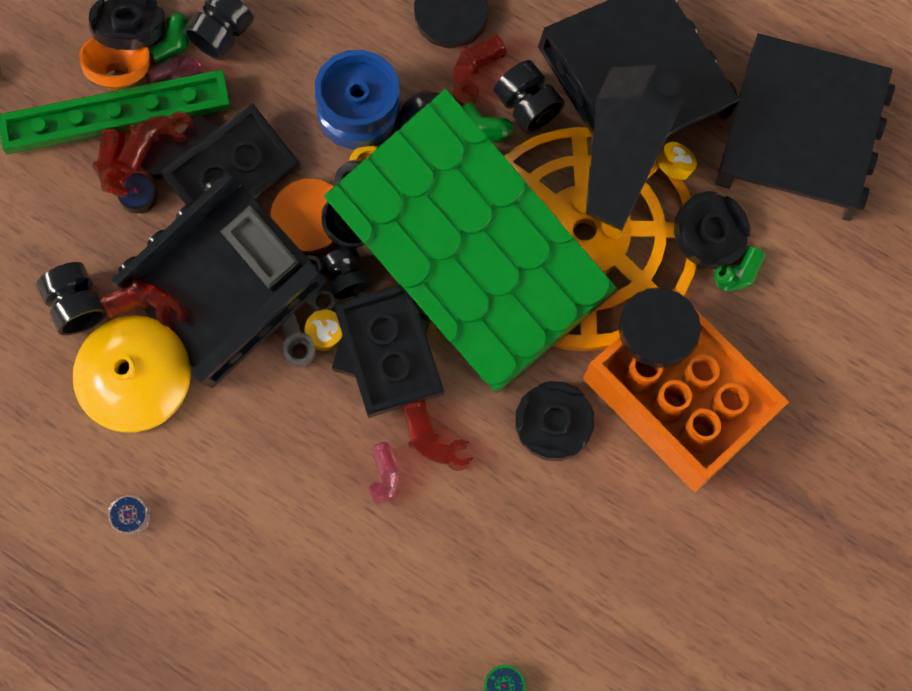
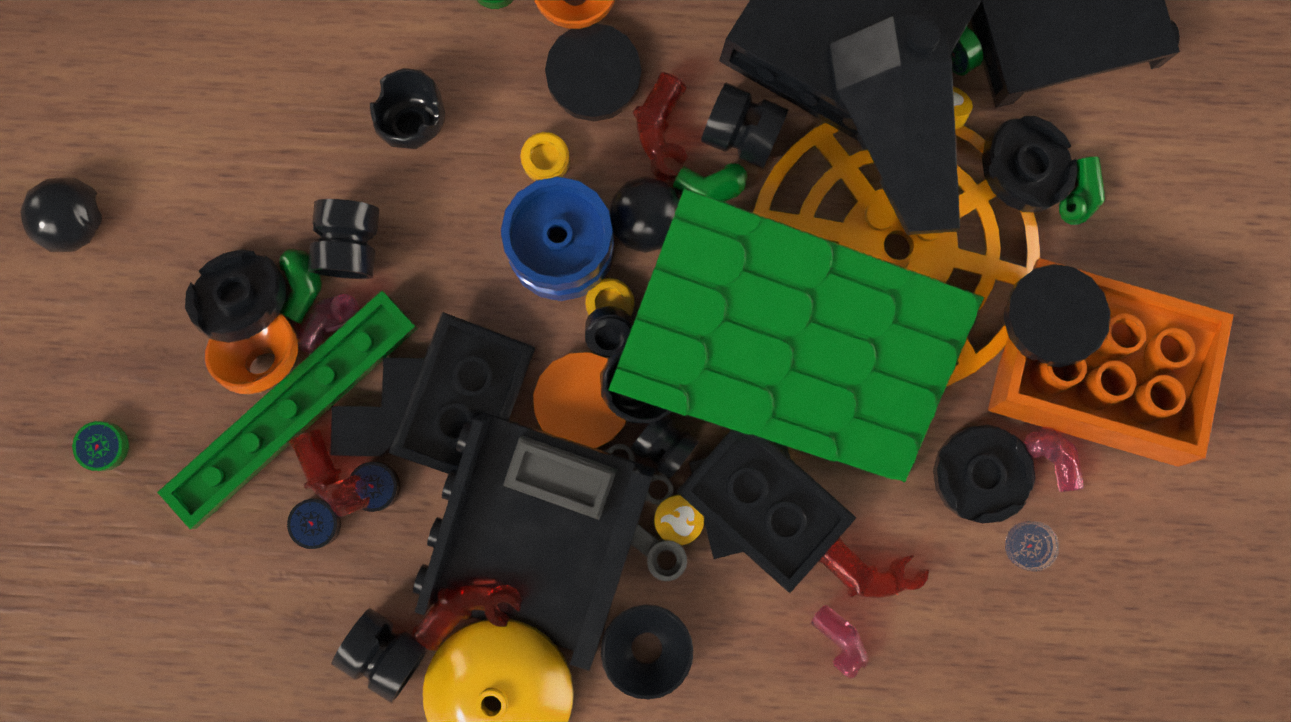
camera: 35 degrees left, 10 degrees up
clear red piece [116,112,194,172] -> none
none -> tile [287,499,341,549]
none -> yellow tile [520,132,570,181]
none -> black piece [601,604,694,700]
none -> green tile [951,26,983,76]
none -> clear tile [1005,521,1059,572]
none -> clear pink arm [1025,428,1085,492]

